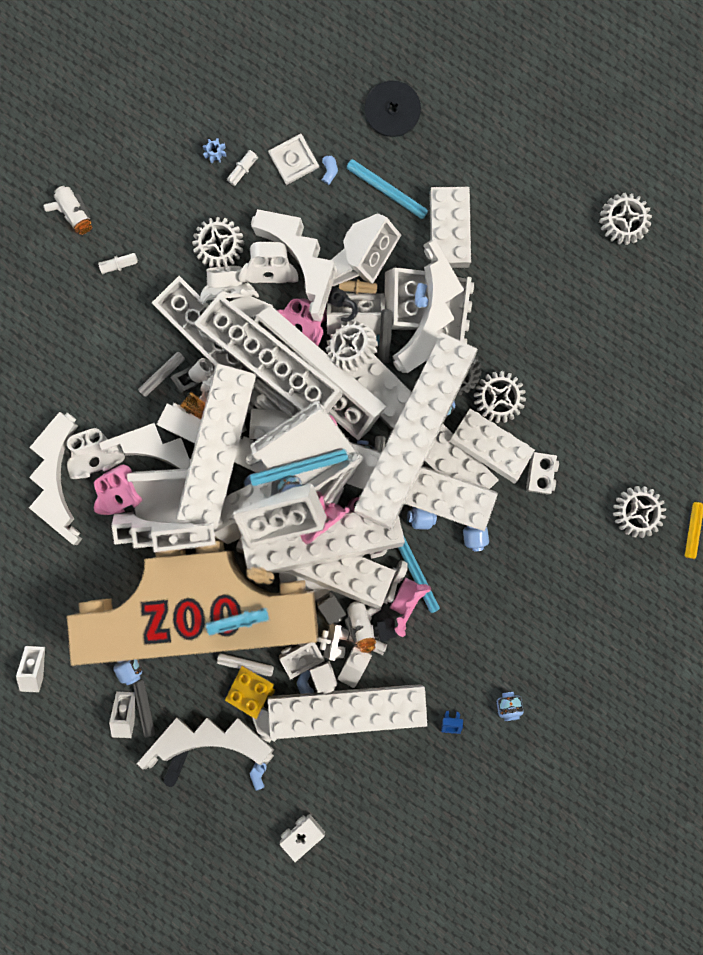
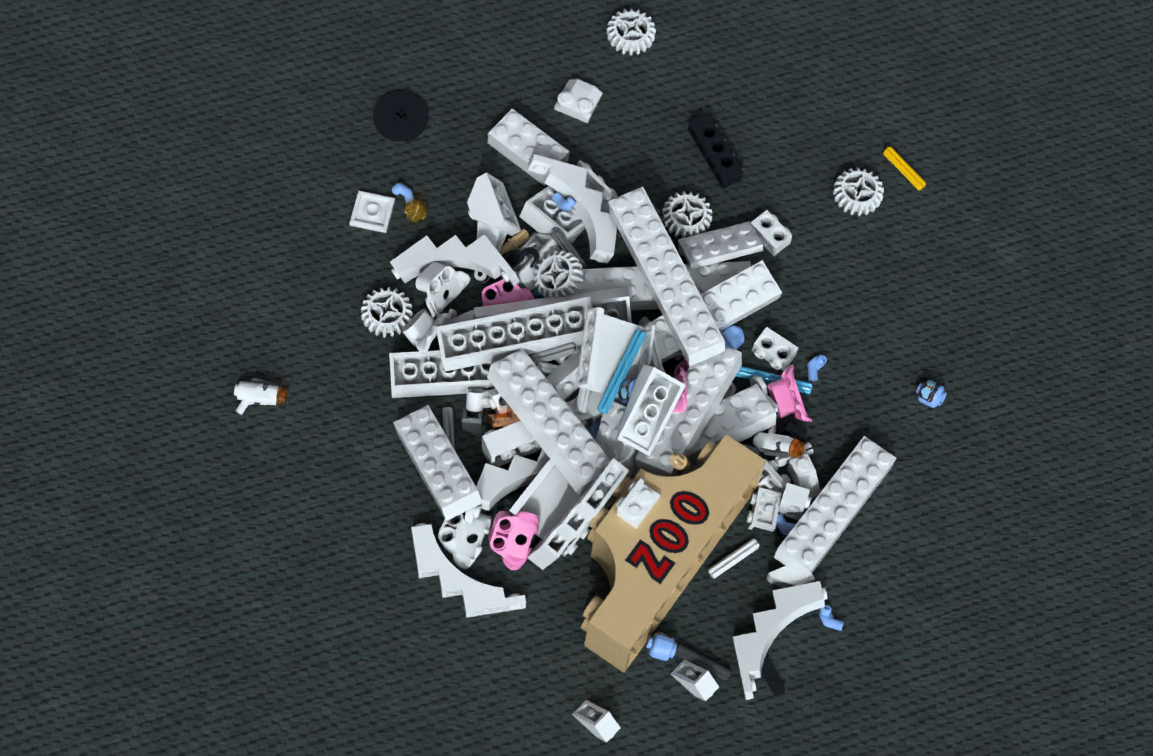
camera: 50 degrees left, 20 degrees down
white axle [99,253,138,274] -> none
light blue gear [203,138,226,163] -> none
medium azure pin [206,608,269,636] -> none
yellow hinge [225,666,275,719] -> none
white axle [227,150,258,185] -> none
white brick [280,814,325,862] -> none
medium azure axle [347,159,428,219] -> none
blue tile [441,711,463,734] -> none
light blue head [463,525,489,551] -> none
none -> white brick [393,405,482,521]
none -> clear yellow gear [404,199,428,223]
none -> white slope [554,79,603,123]
none -> white bracket [616,478,660,529]
none -> black brick [688,114,744,189]
none -> white brick [752,327,798,372]
none -> light blue arm [807,355,827,381]

